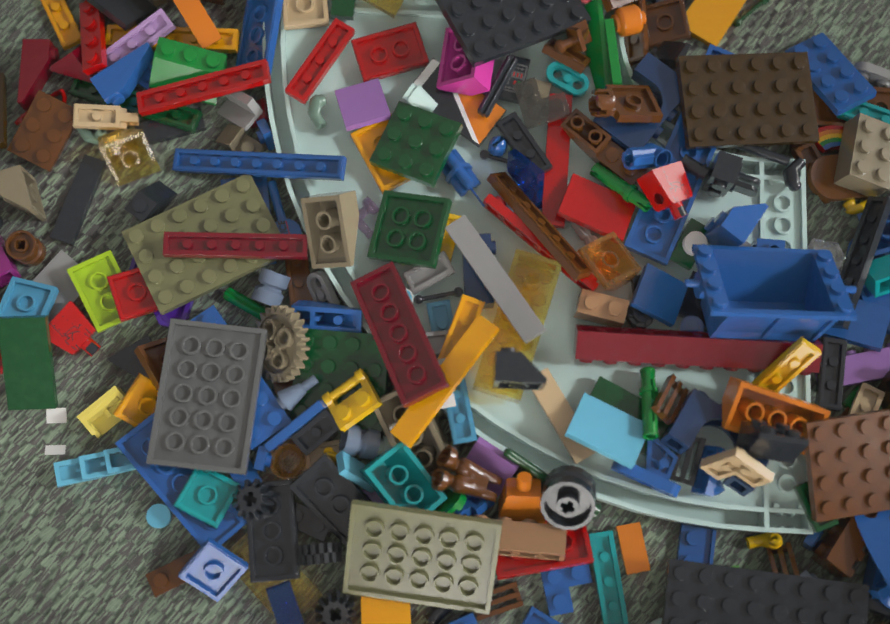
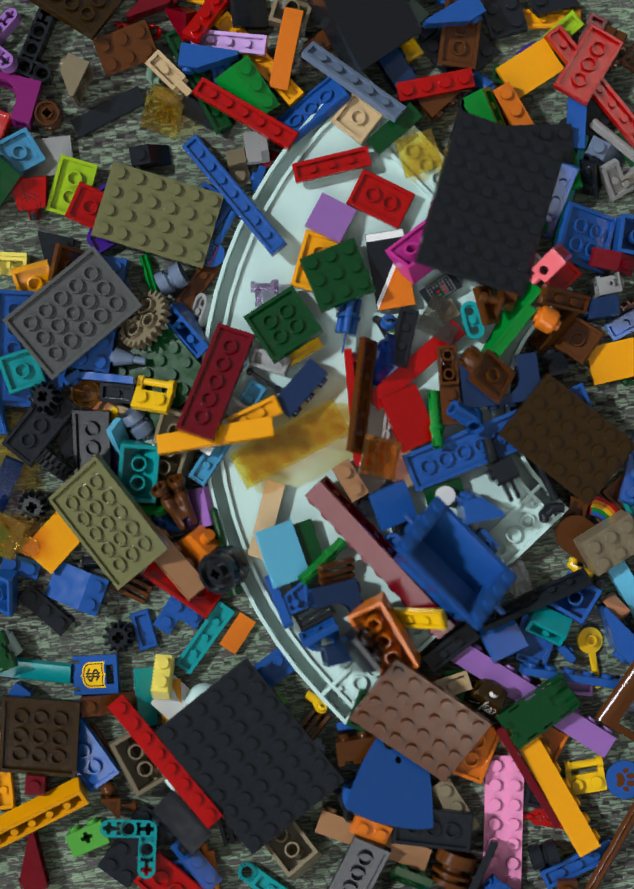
camera: 40 degrees right, 10 degrees up
dark red plate [163,232,308,260] -> none
dark tan slope [300,190,359,269] -> none
sand green arm [307,95,327,130] -> none
light aqua cone [402,83,438,112] -> none
light grey tile [445,215,546,344] -> none
black axle [478,55,518,118] -> none
black slope [492,347,547,391] -> none
red torso [636,161,693,220] -> none
tan plate [700,447,774,488] -> none

